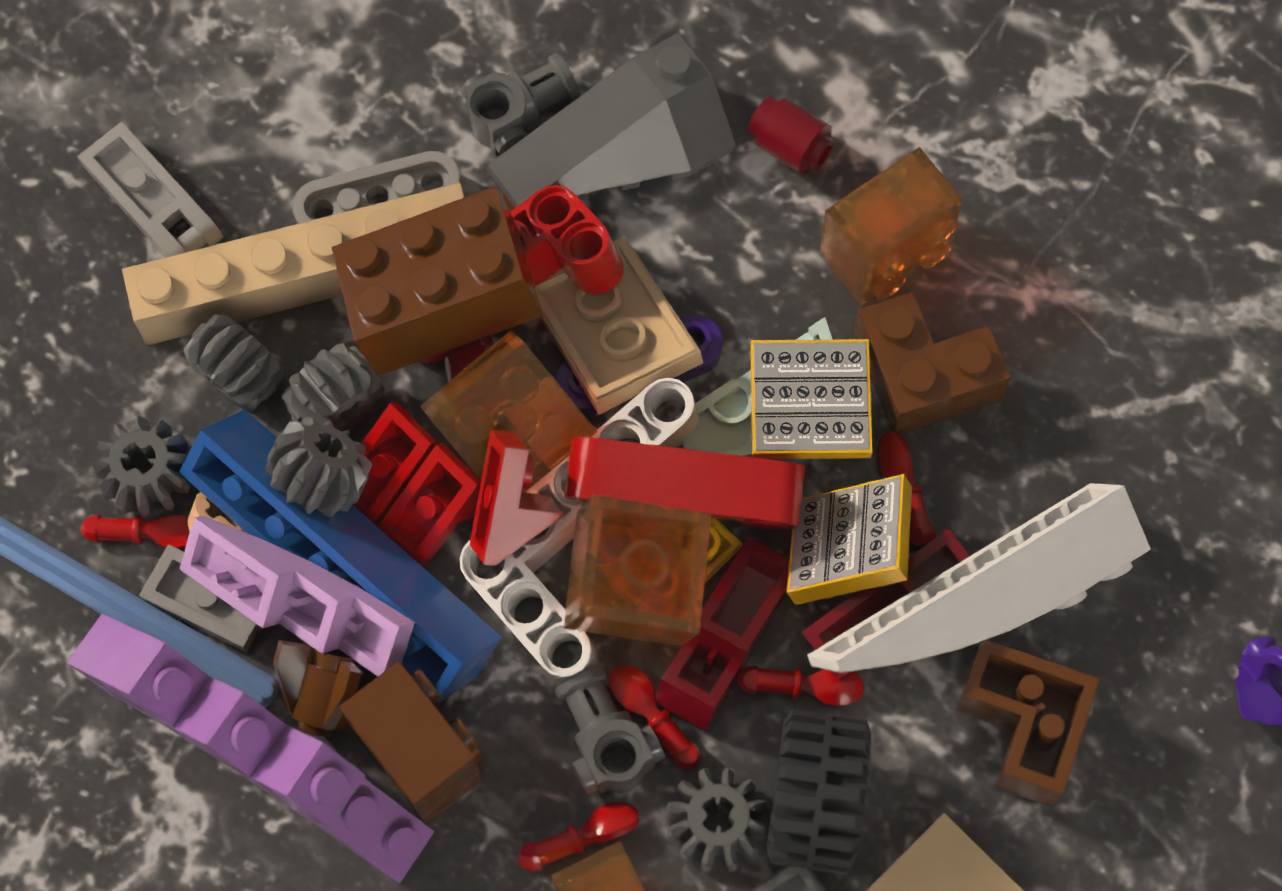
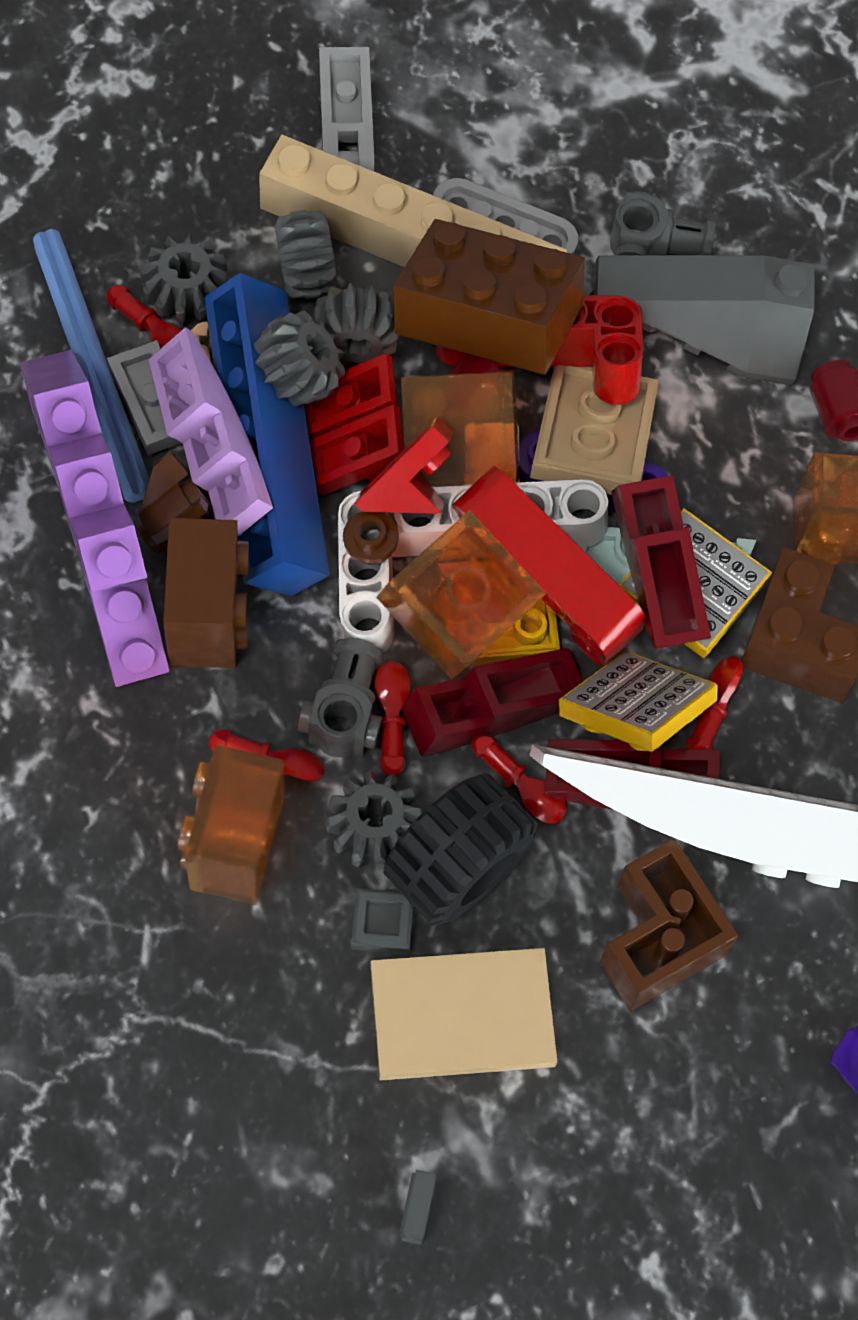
camera: 30 degrees right, 5 degrees down
none -> reddish brown plate [343,512,399,565]
none -> dark red slope [611,475,711,650]

